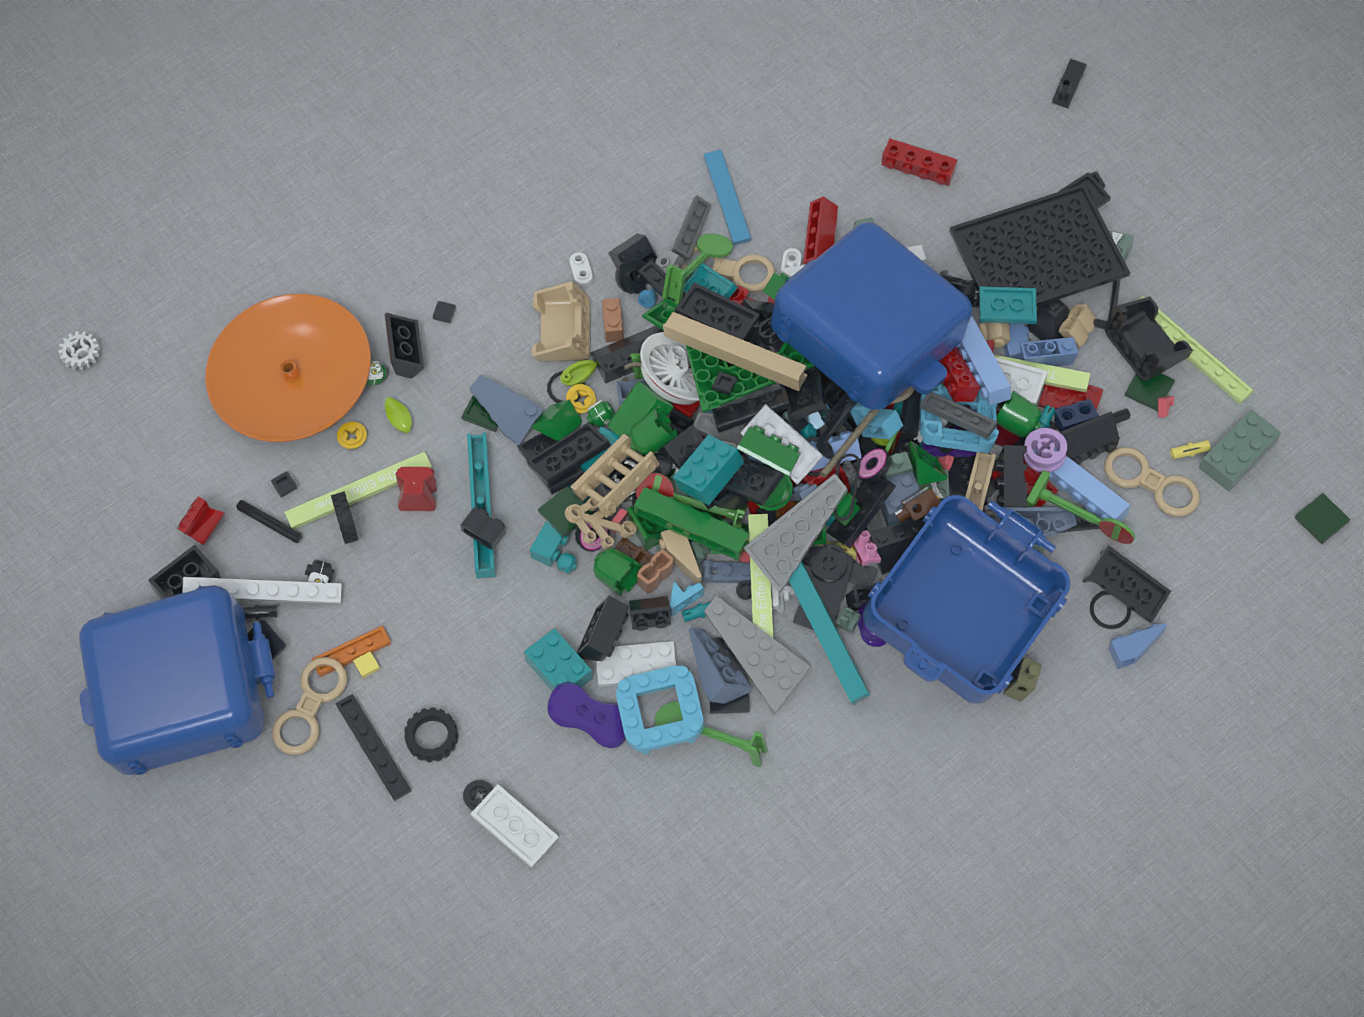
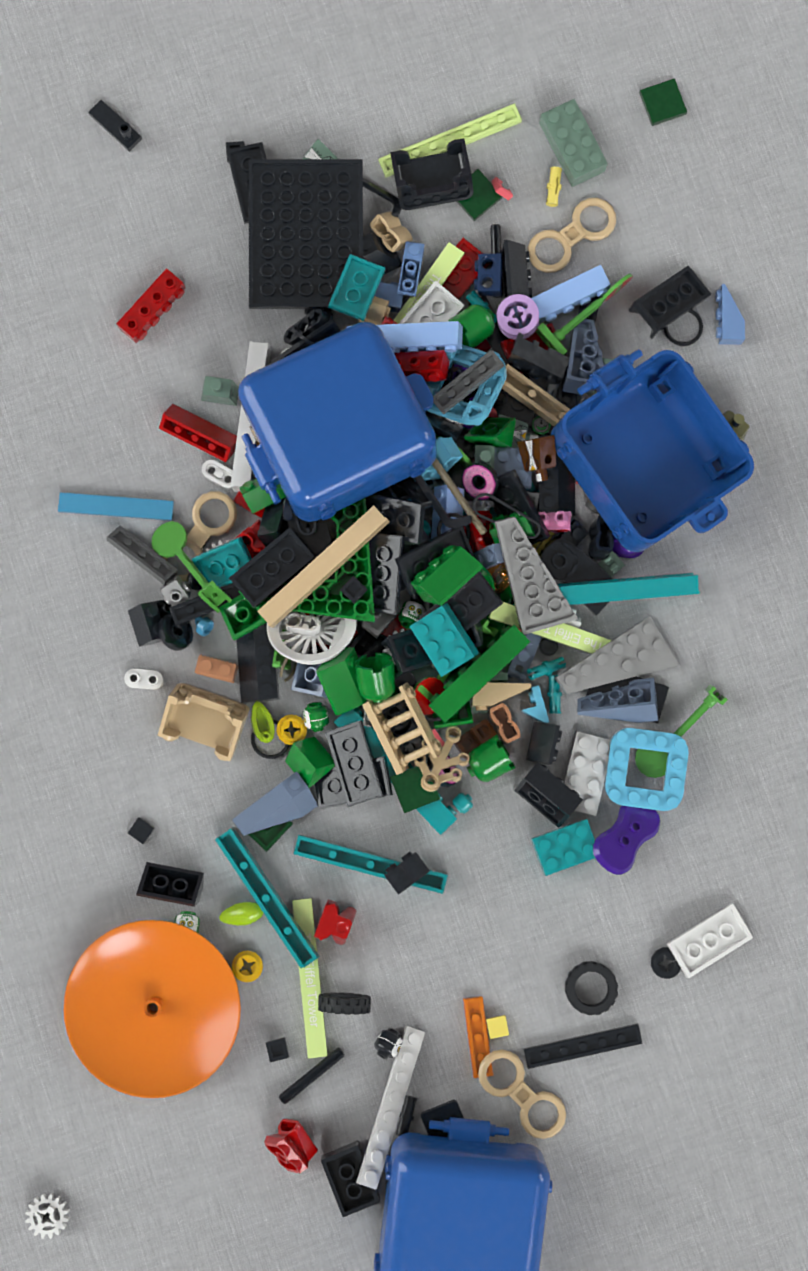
camera: 75 degrees left, 20 degrees up
none -> teal tile [215,827,320,969]
none -> teal pin [527,657,566,680]

